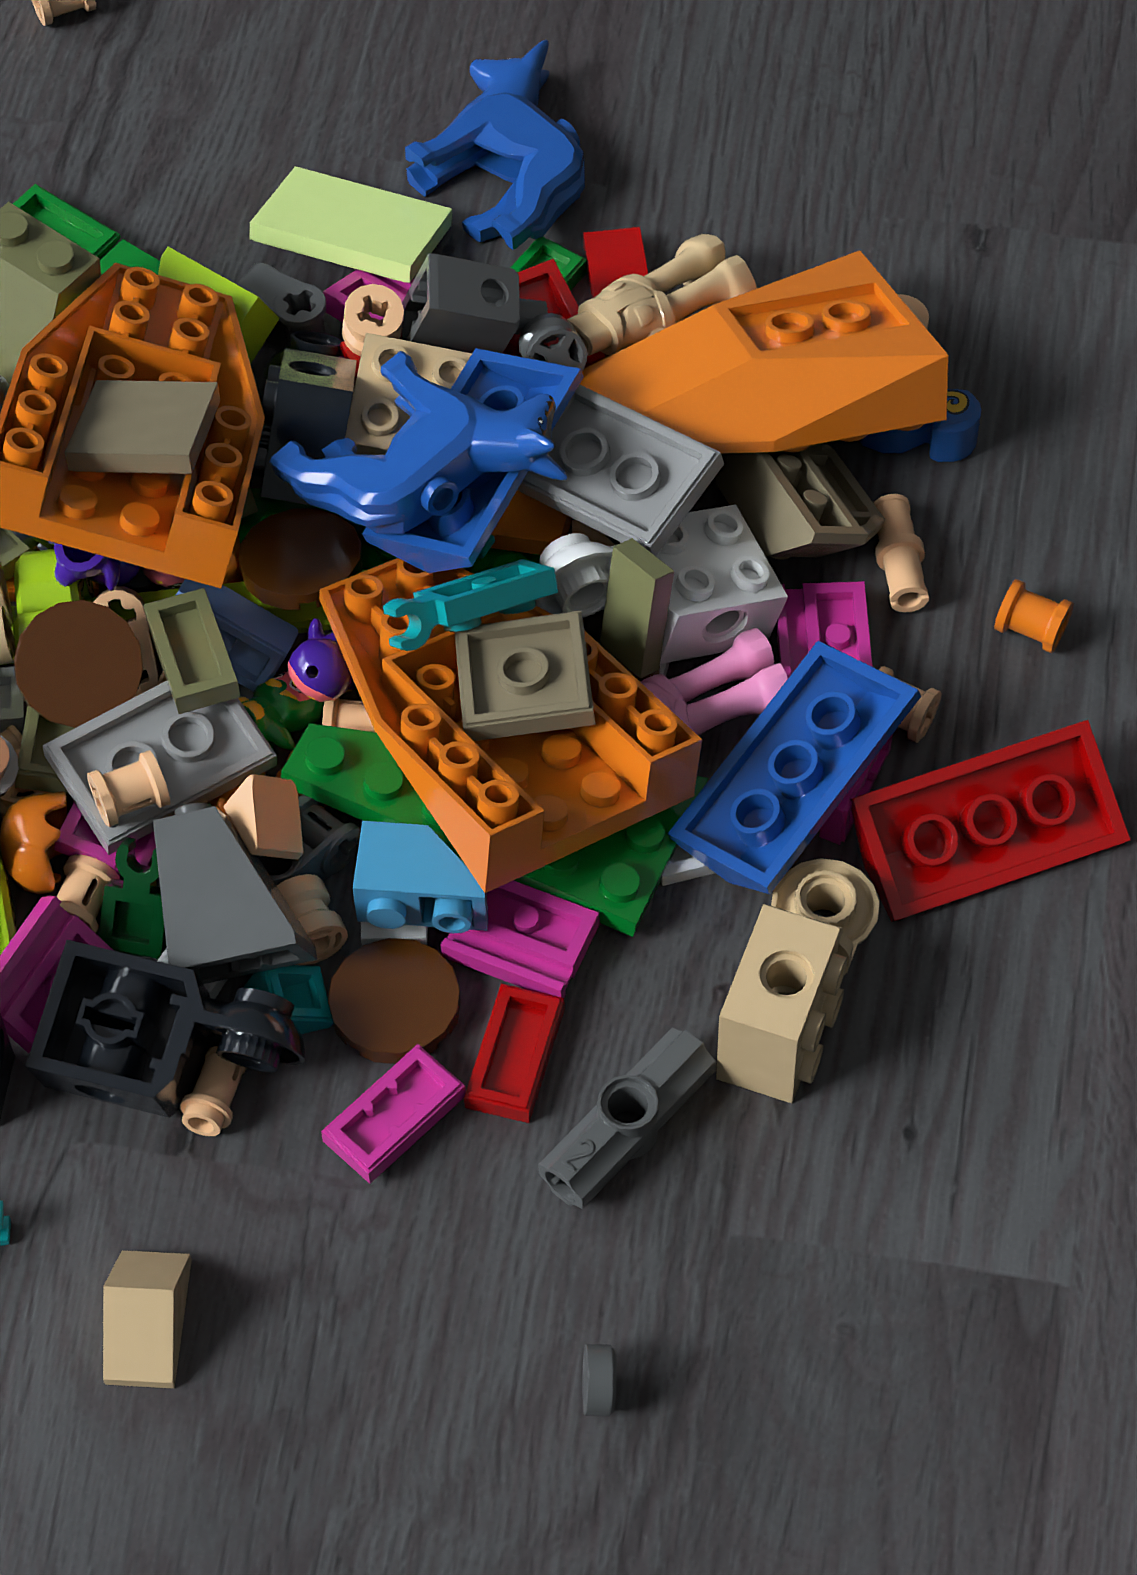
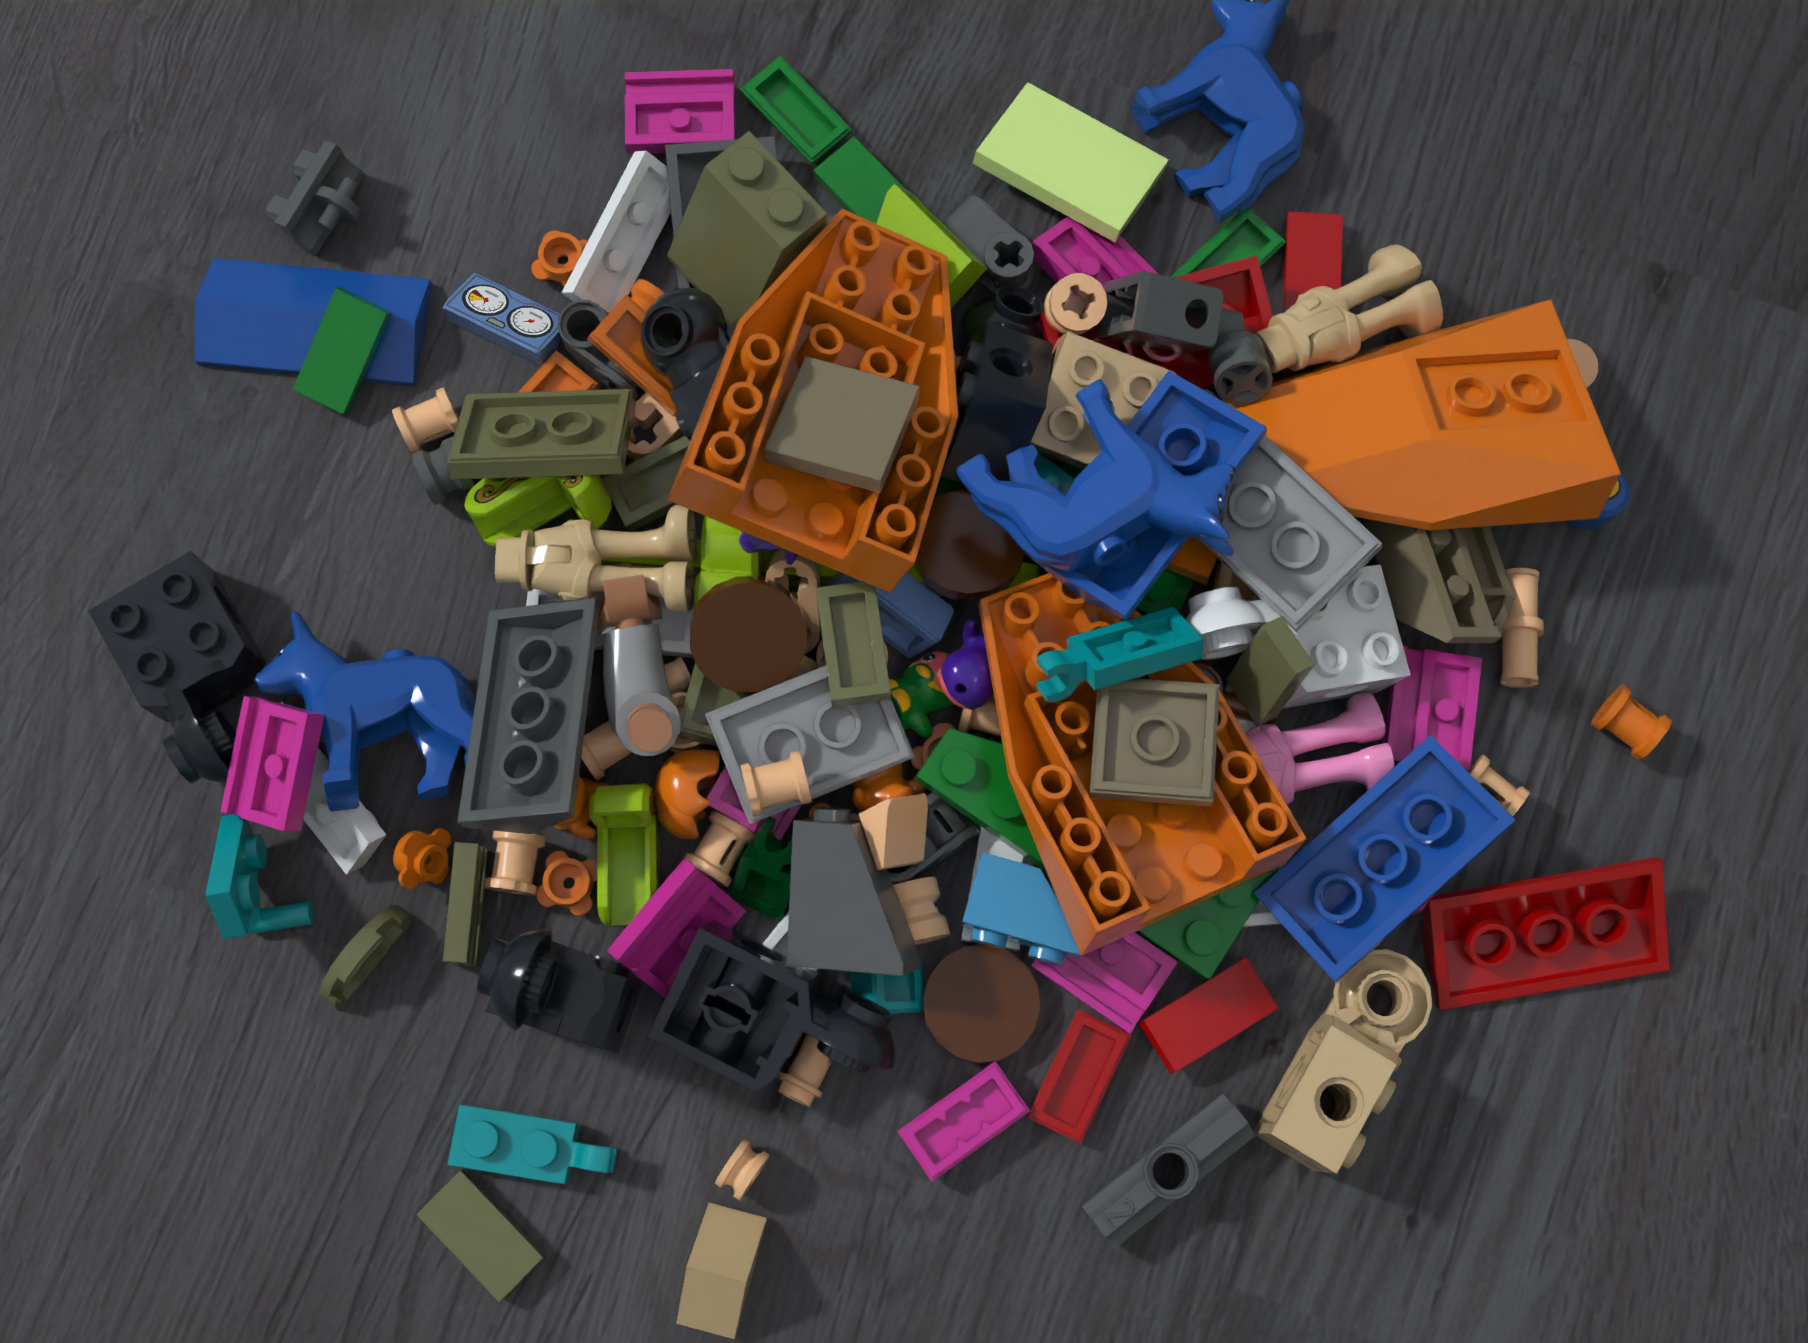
camera: 10 degrees right, 20 degrees up
none -> light nougat bush [715,1138,770,1201]
none -> red slope [1139,957,1278,1075]

